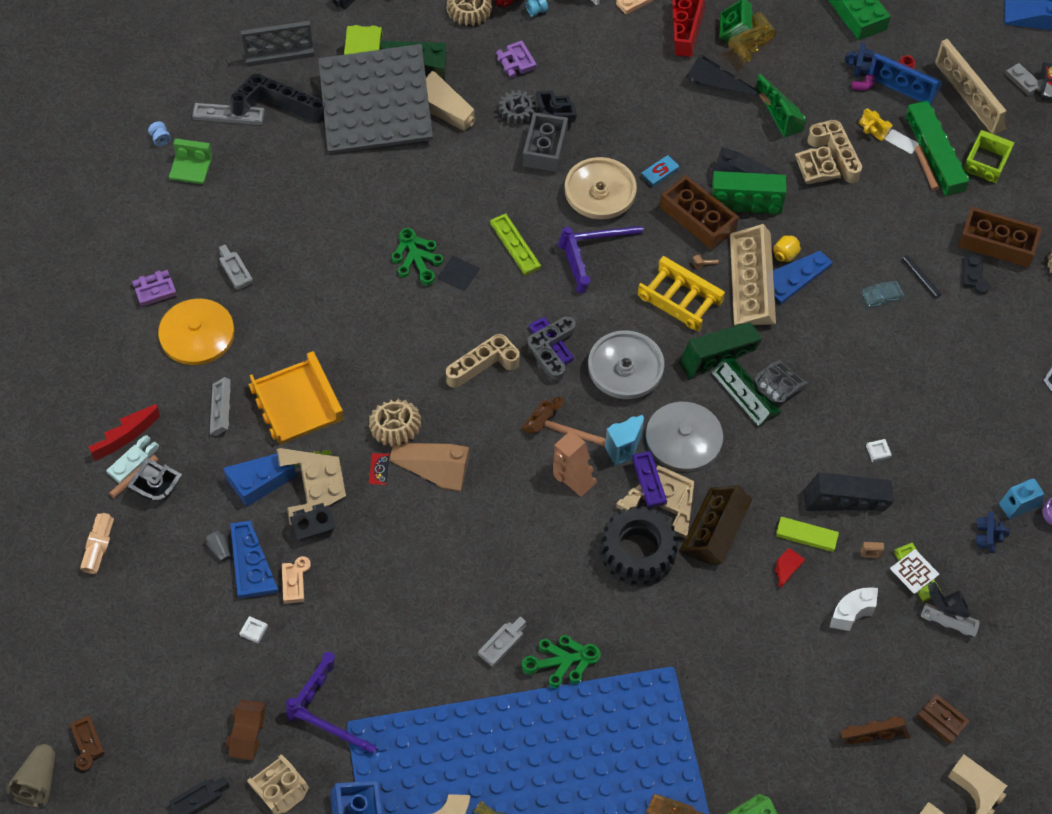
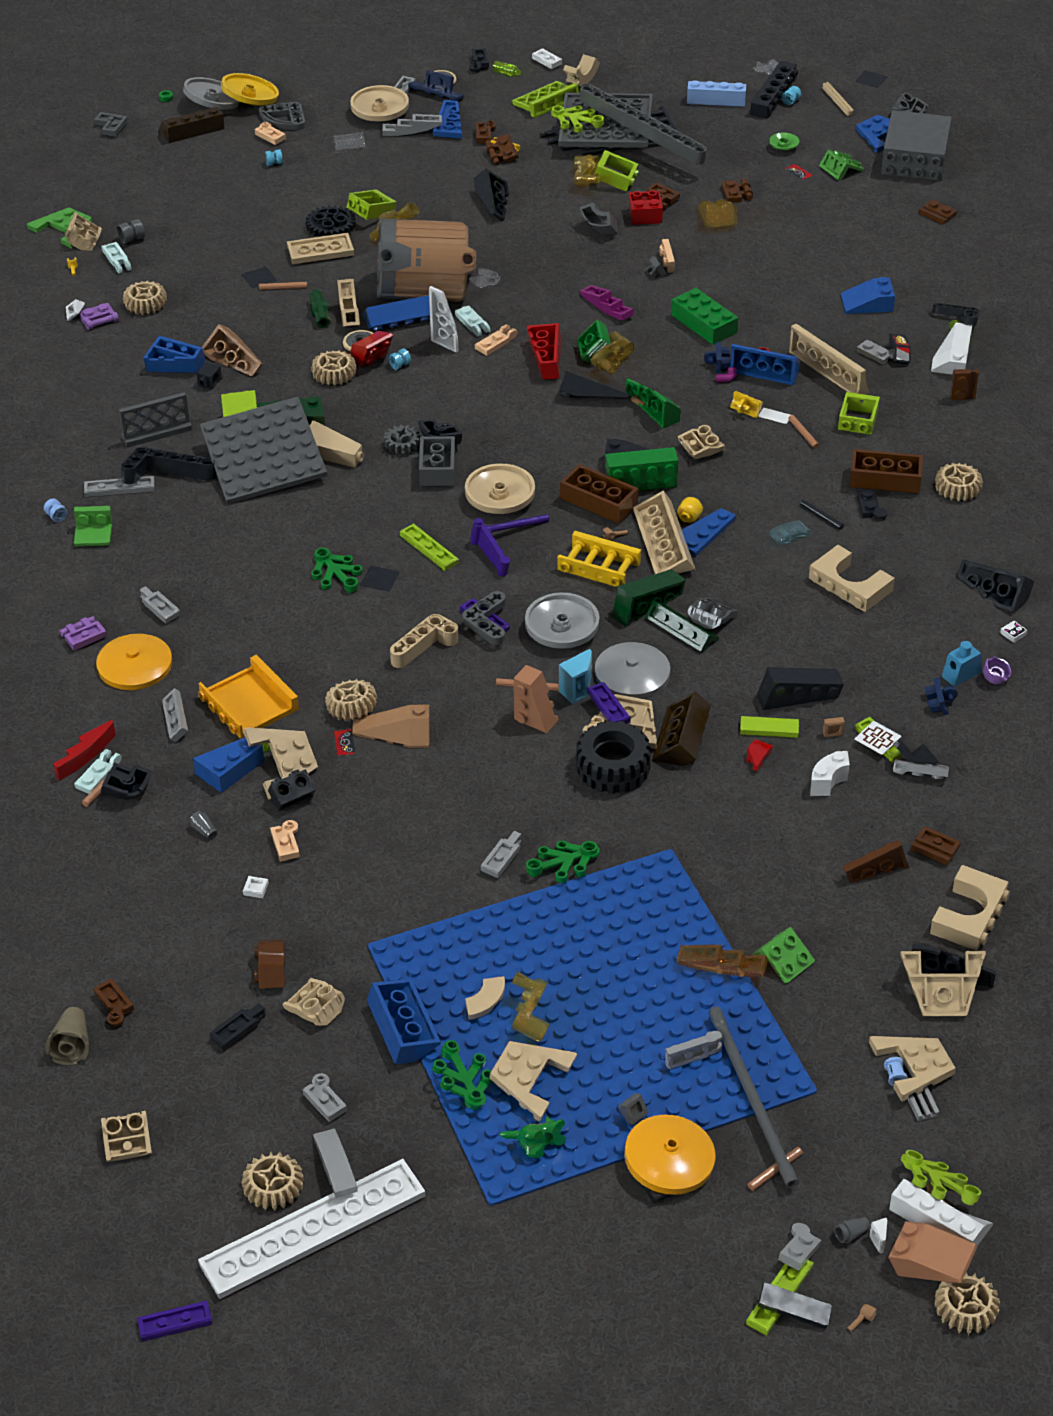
camera: 10 degrees left, 15 degrees down
light nougat piece [80,513,114,574] -> none
blue wing [230,521,279,599] -> none
dark purple piece [286,652,377,754] -> none
medium lavender plate [496,41,537,78] -> none
reddish brown hinge [521,397,564,433] -> none
dark azure tile [641,155,680,187] -> none
tan beam [807,120,862,183] -> none
white tile [866,439,892,462] -> none
green brick [905,101,969,196] -> none
none -> tan arch [809,545,895,612]

